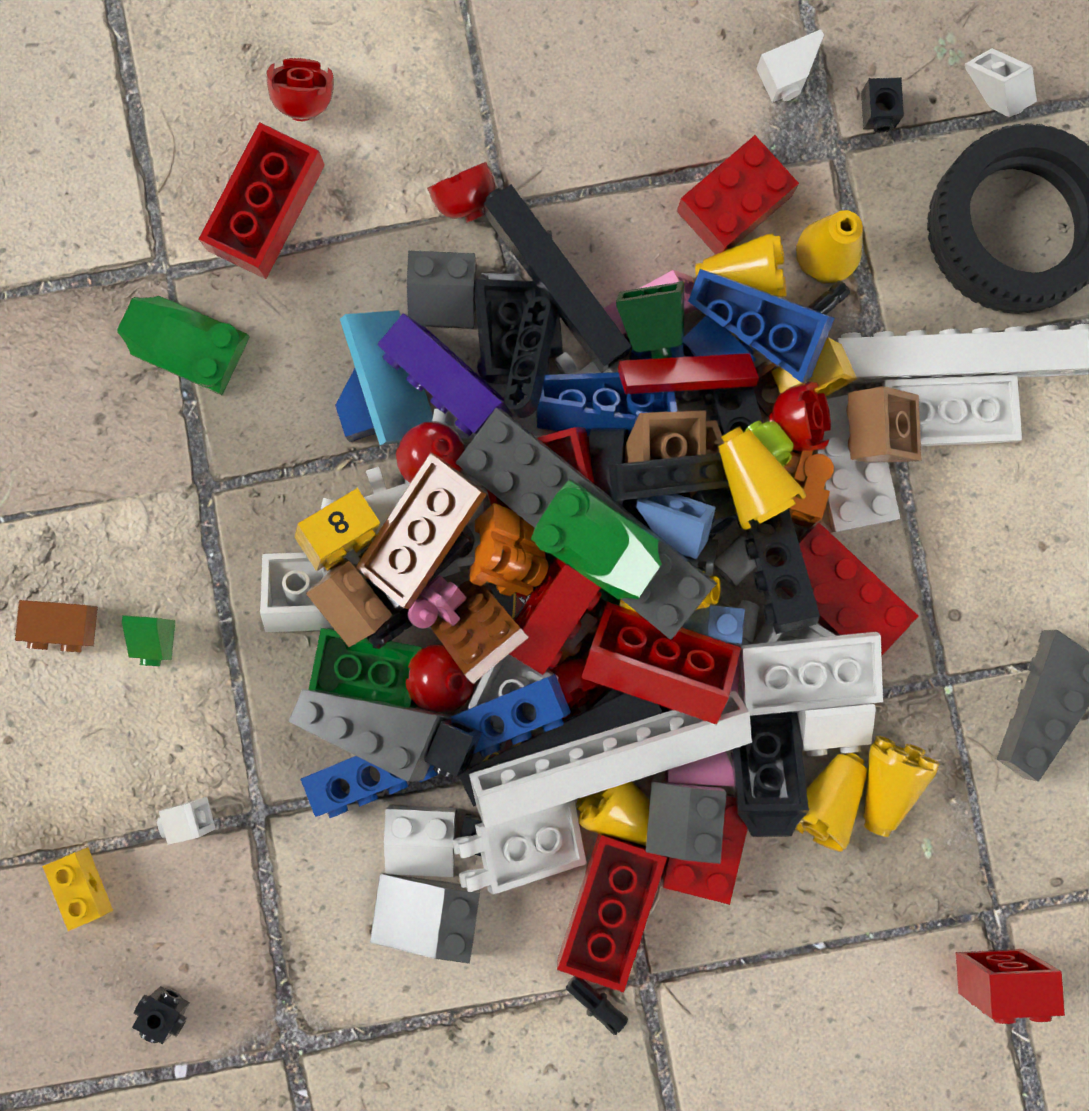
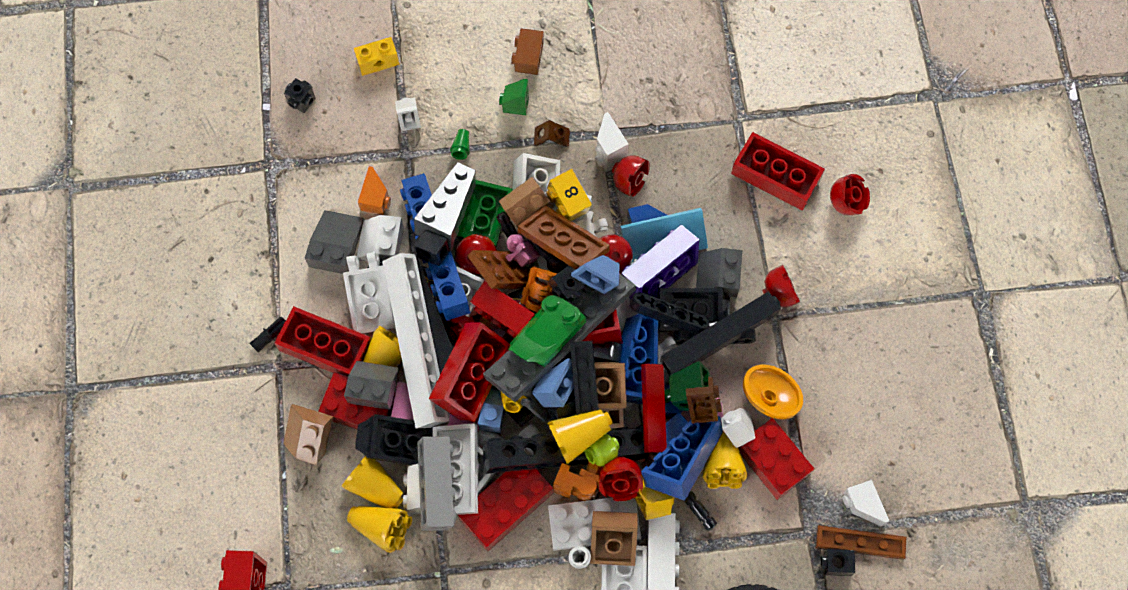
camera: 100 degrees right, 15 degrees down
green slope [117,296,250,396] -> none
yellow cone [796,210,863,283] -> none
none -> medium nougat slope [283,404,333,465]
none -> orange slope [358,166,391,215]
none -> light grey brick [417,437,457,531]
none -> green cone [450,129,470,160]
none -> reddish brown bracket [534,120,570,147]
none -> black brick [548,266,584,302]
none -> white cone [569,546,591,569]
none -> medium blue slope [571,255,619,294]
none -> white slope [595,112,629,172]
none -> red cylinder [612,155,650,197]
none -> reddish brown bracket [686,377,722,423]
none -> white slope [721,408,755,448]
none -> light orange dish [743,364,803,419]
none -> dark orange tile [815,525,907,560]

